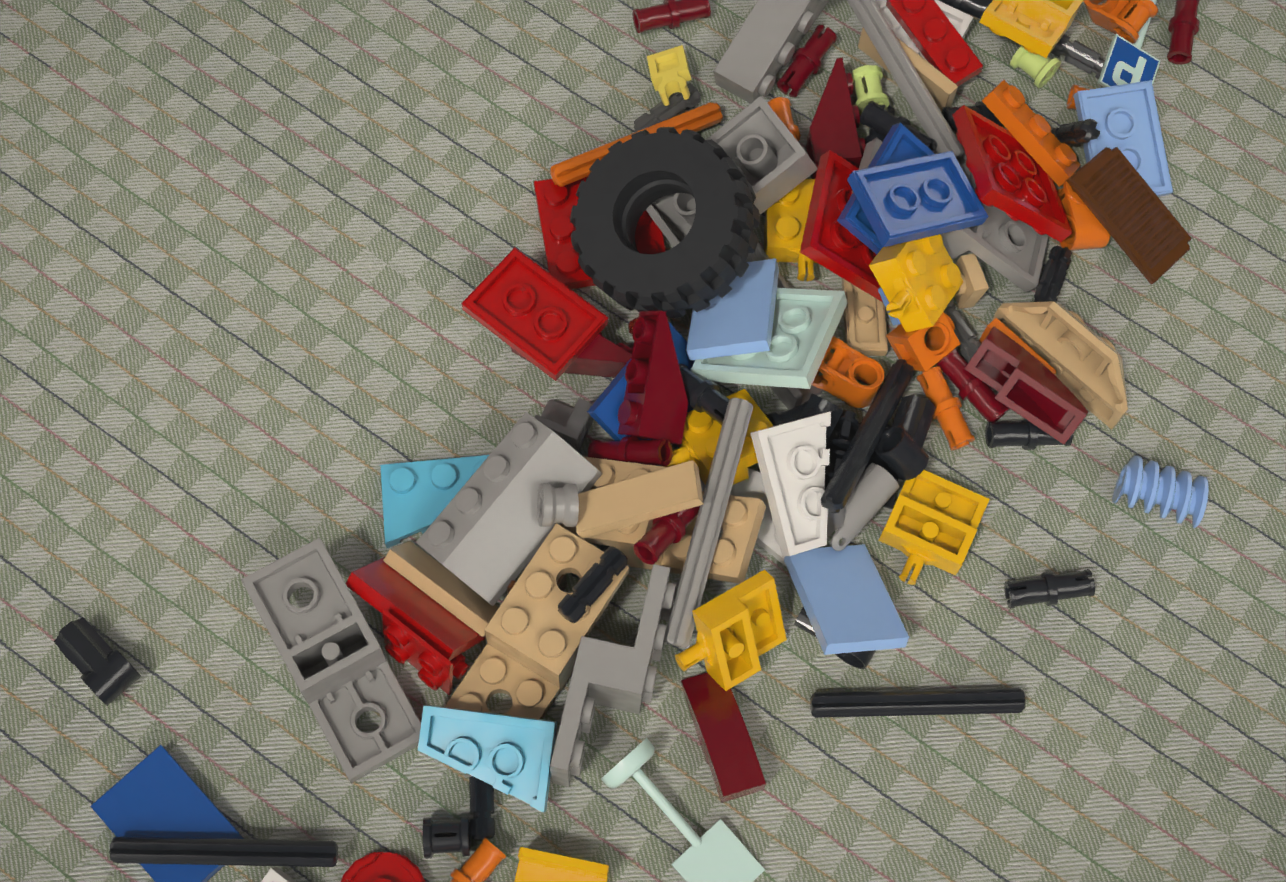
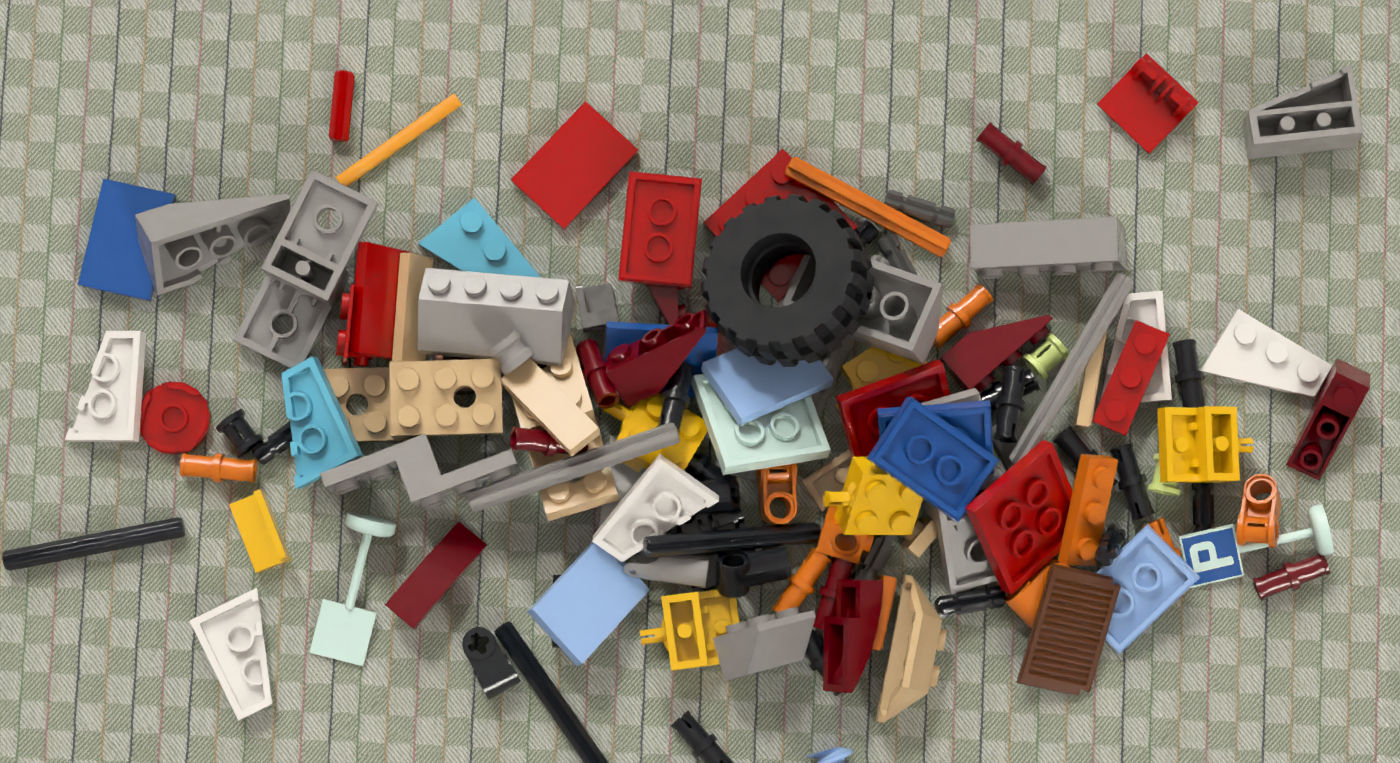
camera: 55 degrees right, 15 degrees up
black piece [54,617,141,706] -> none
black axle [109,837,338,867] -> none
black axle [558,546,628,623] -> none
light yellow plate [647,45,692,106] -> none
yellow plate [675,569,787,691] -> none
dark red pin [777,25,837,97] -> none
none -> light grey wedge [135,194,290,295]
none -> red axle [329,70,355,142]
none -> light orange bar [335,93,462,187]
none -> black piece [462,627,521,700]
none -> red tile [511,101,639,230]
none -> light grey slope [713,607,816,681]
none -> black pin [1110,443,1155,521]

